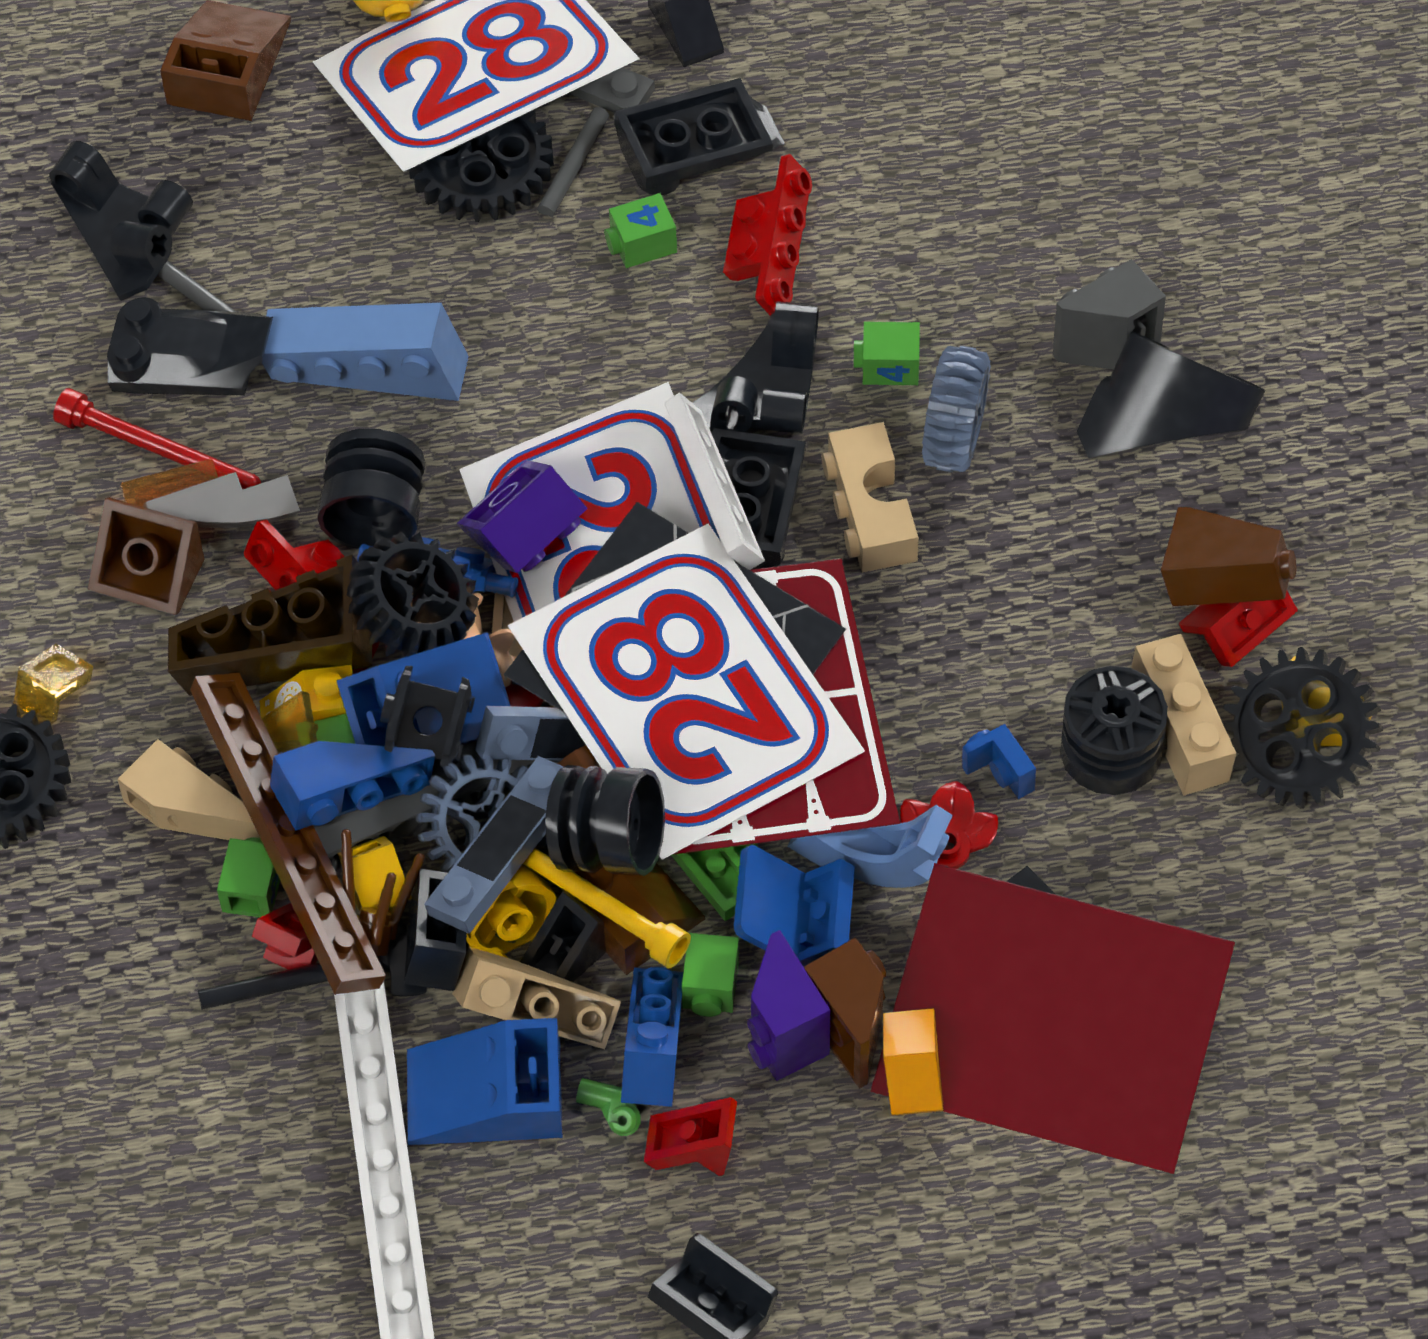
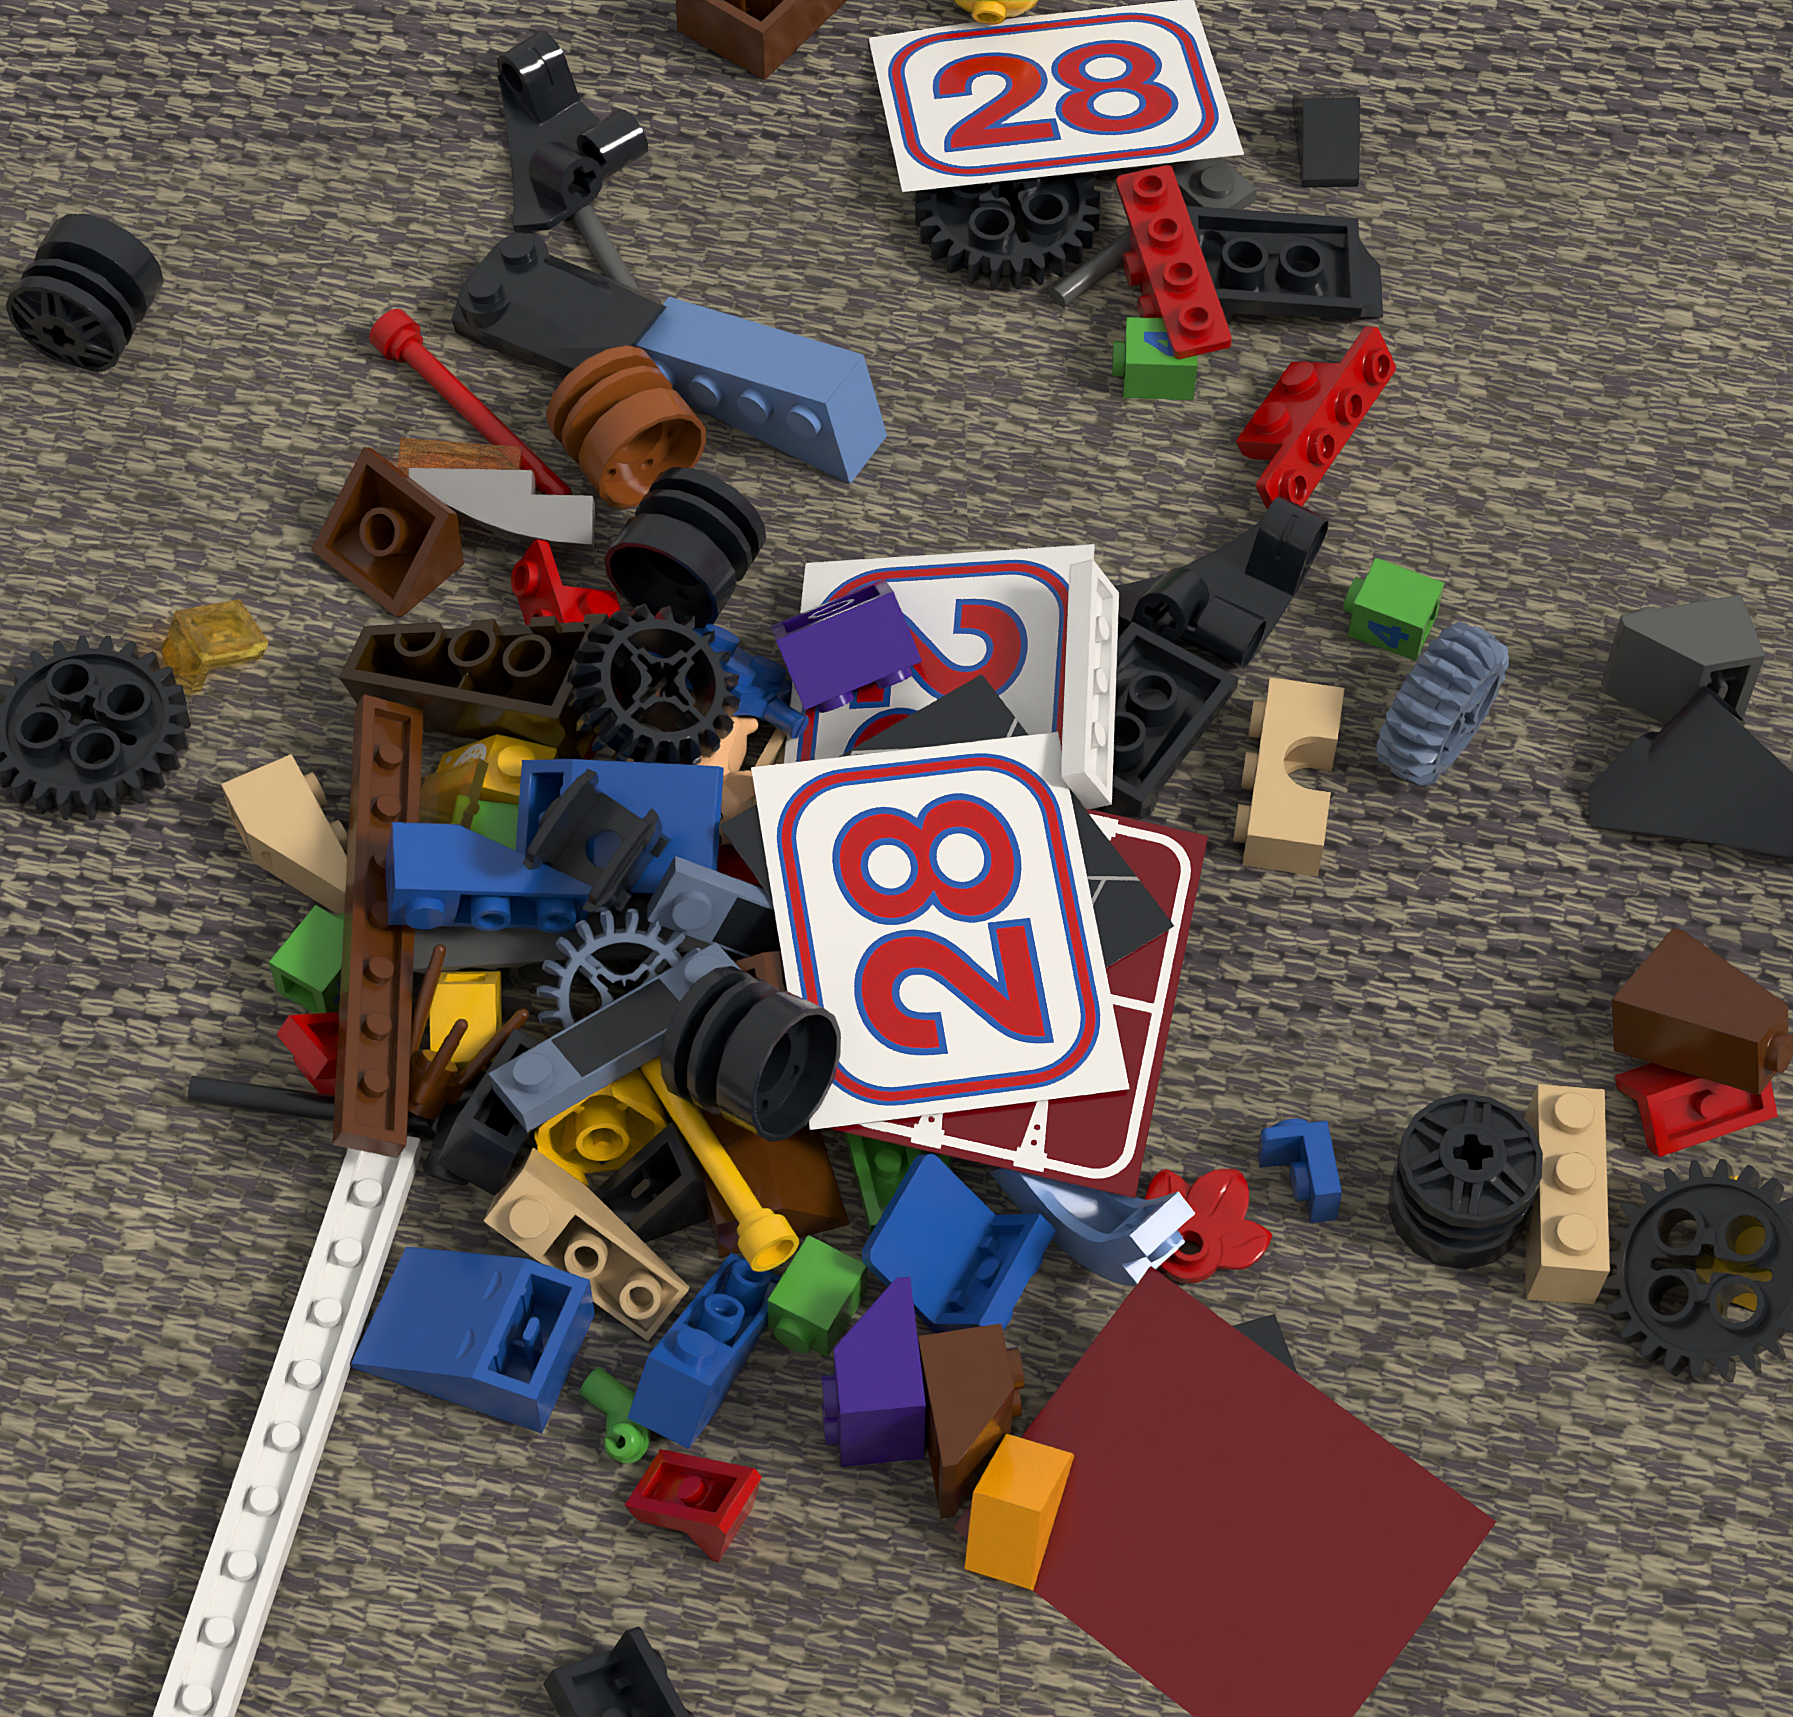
camera: 20 degrees right, 0 degrees up
none -> dark orange wheel [546,345,706,509]
none -> red bracket [1116,165,1232,359]

